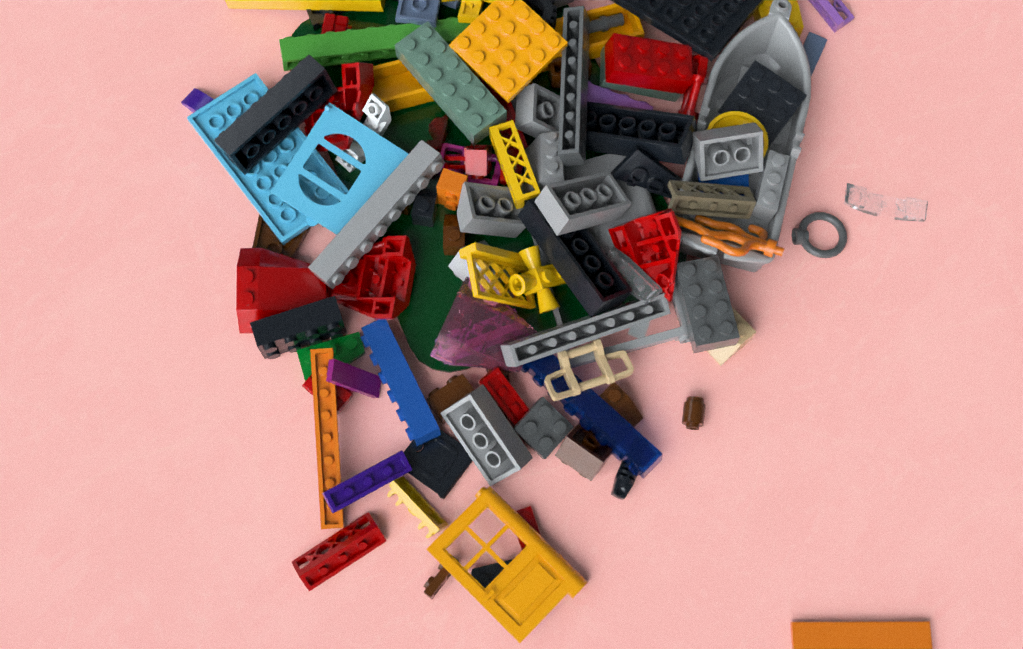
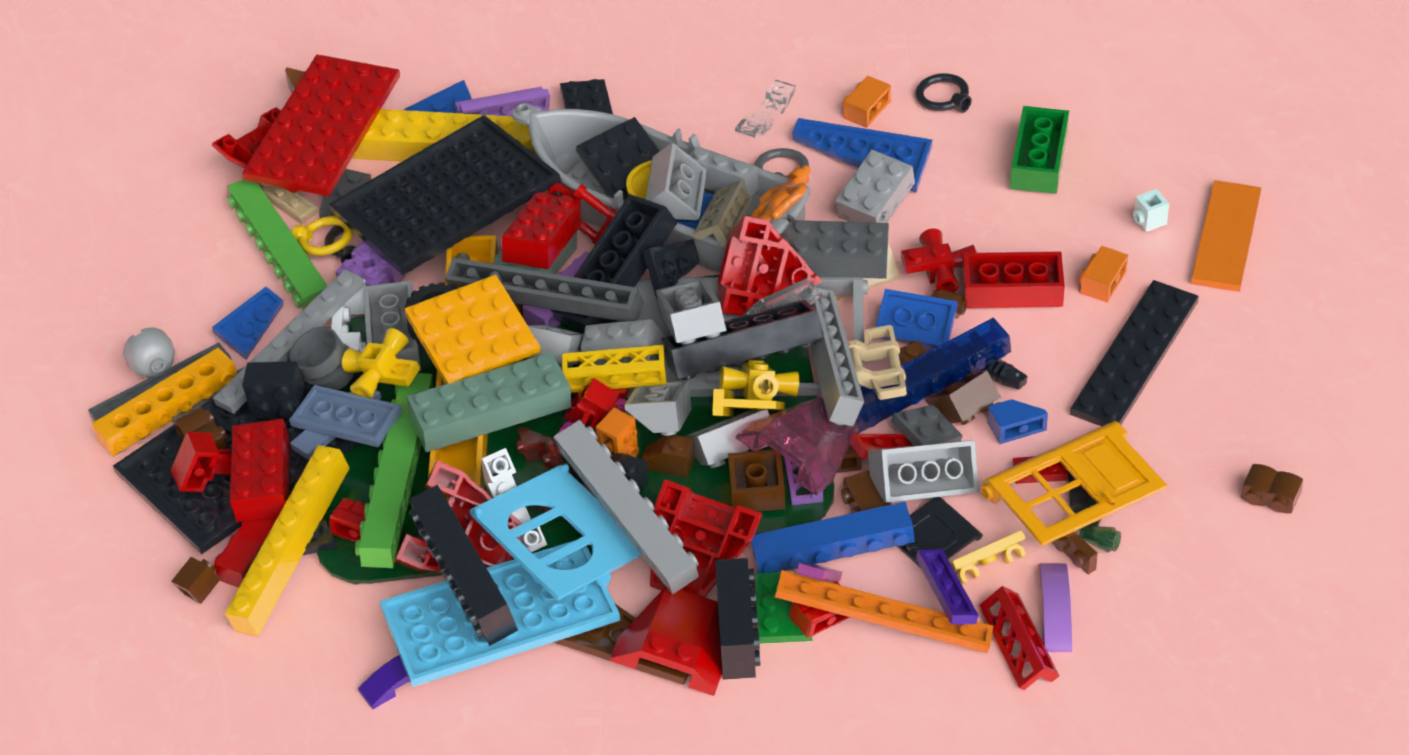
camera: 70 degrees left, 25 degrees down
none -> black plate [560,79,613,114]
none -> reddish brown brick [728,449,785,512]
none -> blue wing [792,118,933,193]
none -> light grey piece [835,150,915,223]
none -> orange brick [842,75,891,128]
none -> blue plate [876,289,958,350]
none -> red brick [901,228,976,293]
none -> black piece [915,73,972,113]
none -> red brick [963,251,1065,308]
none -> blue slope [988,399,1048,444]
none -> green brick [1010,106,1070,194]
none -> medium lavender slope [1039,563,1072,652]
none -> black plate [1070,280,1199,427]
none -> orange brick [1079,245,1128,303]
none -> clear green cone [1079,526,1121,553]
none -> light aqua brick [1133,189,1169,232]

